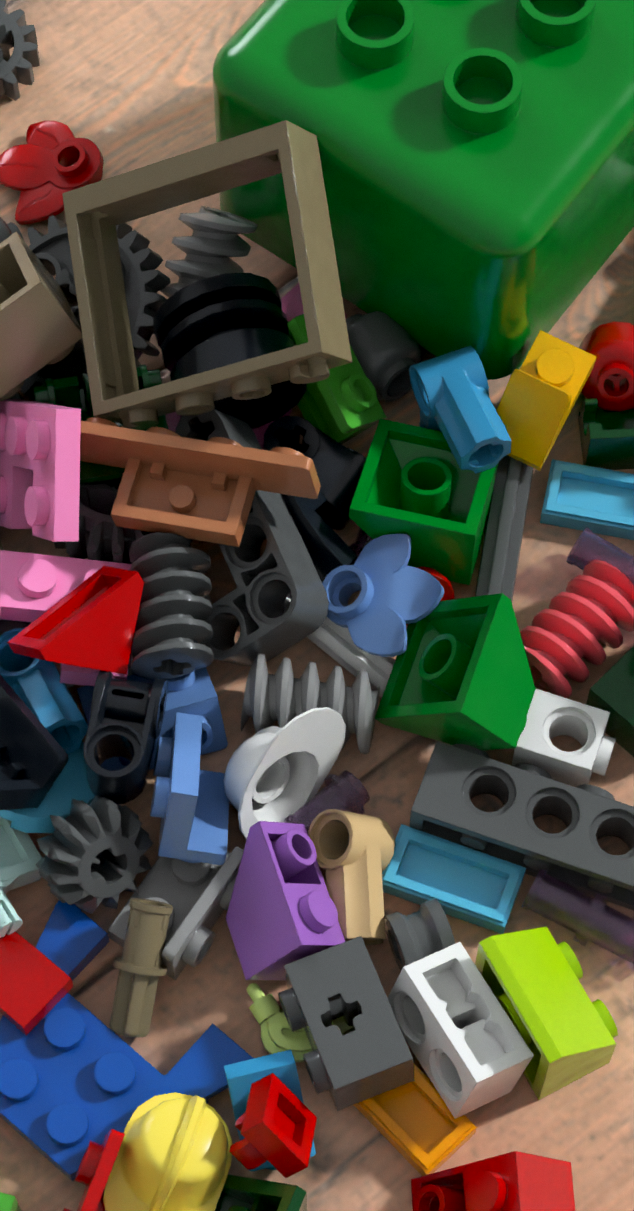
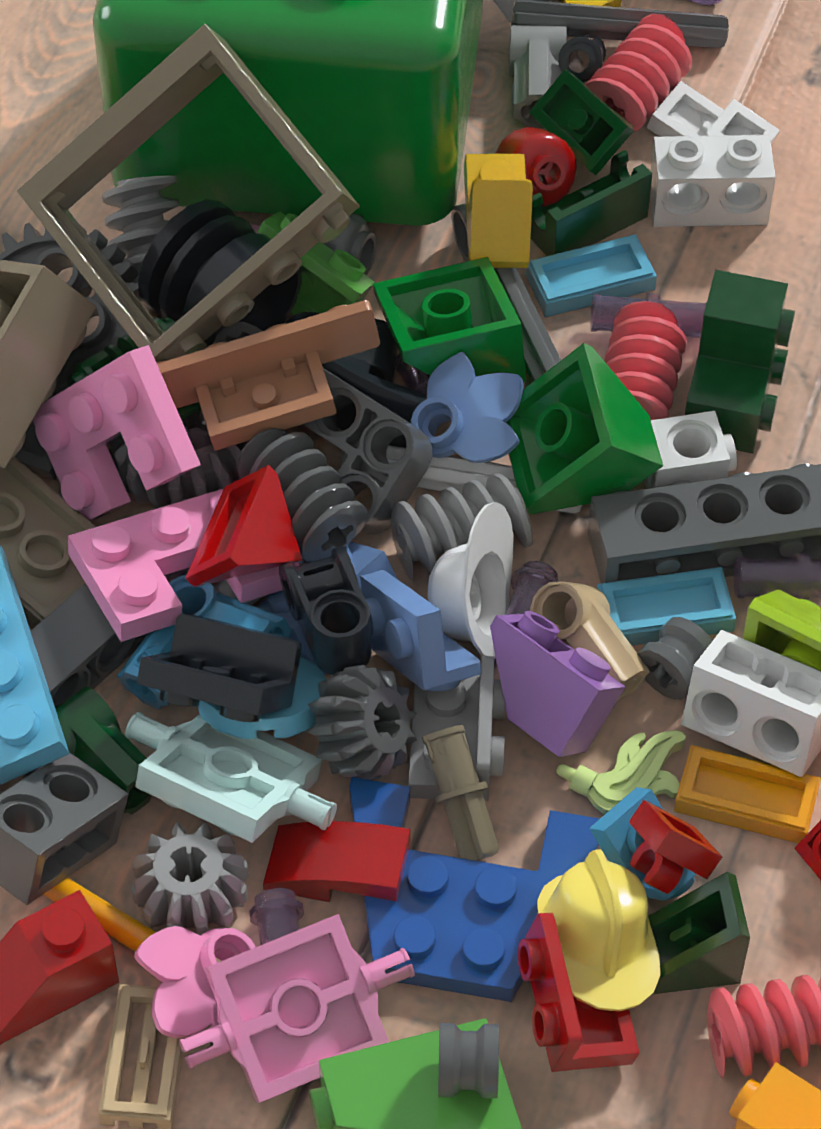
camera: 30 degrees left, 10 degrees down
dark grey brick [278,936,414,1111] -> none
dark azure piece [409,346,512,474] -> none

